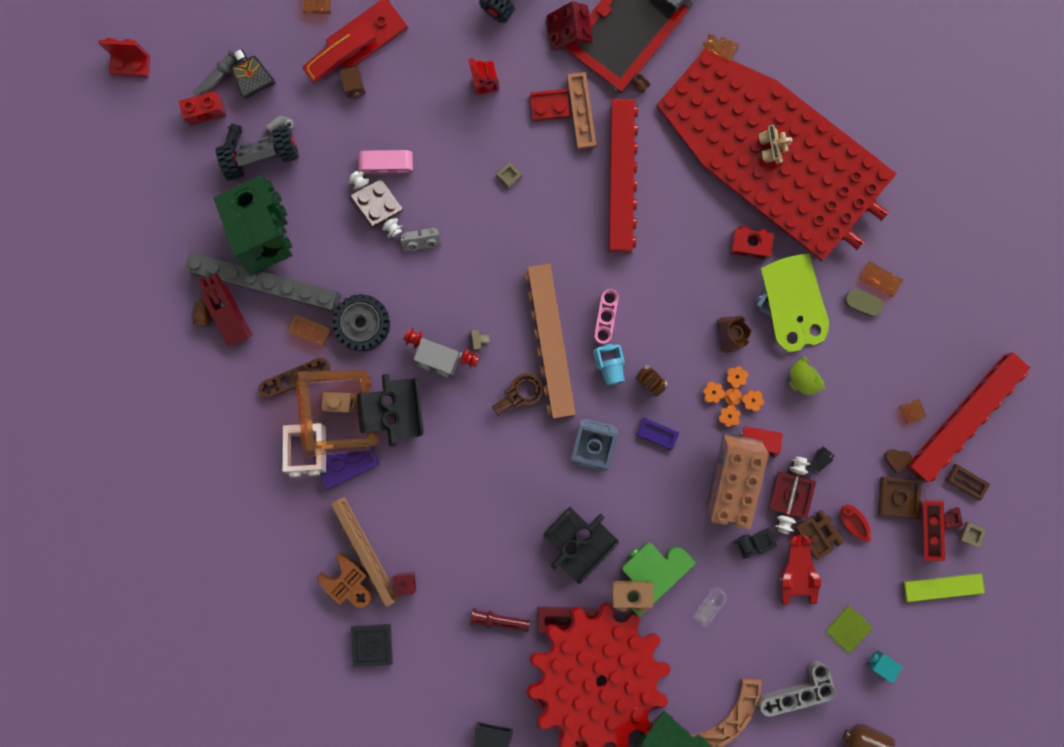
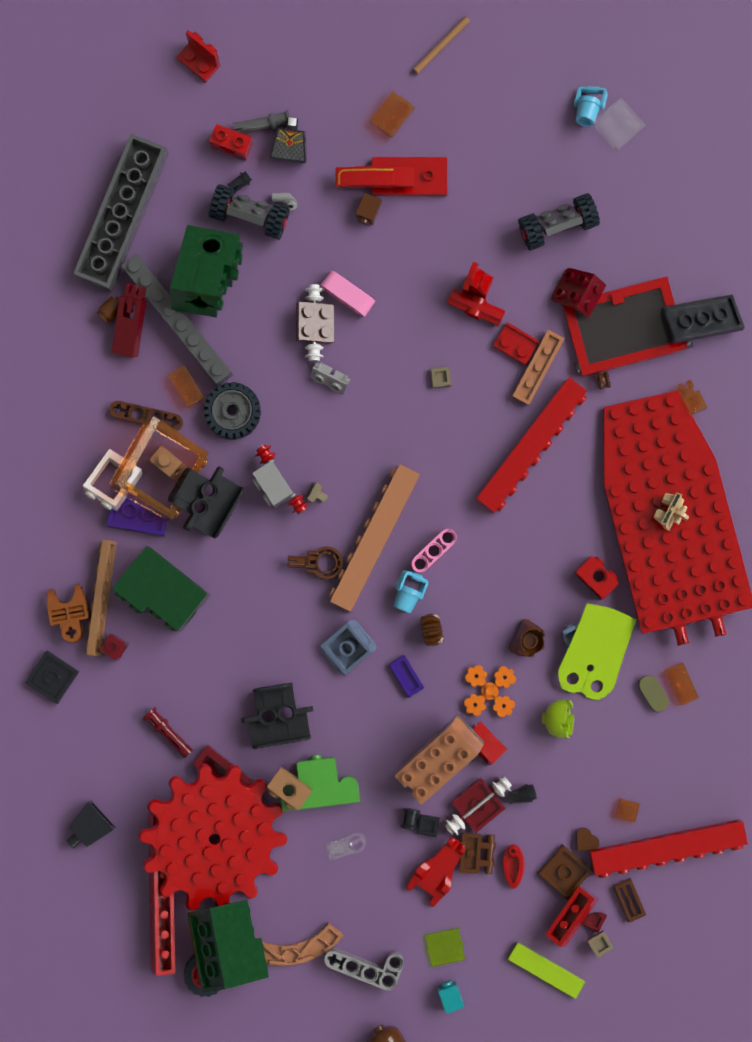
camera: 25 degrees right, 0 degrees up
none -> dark grey brick [73,134,169,292]
none -> dark green piece [112,546,211,632]
none -> red piece [447,288,505,327]

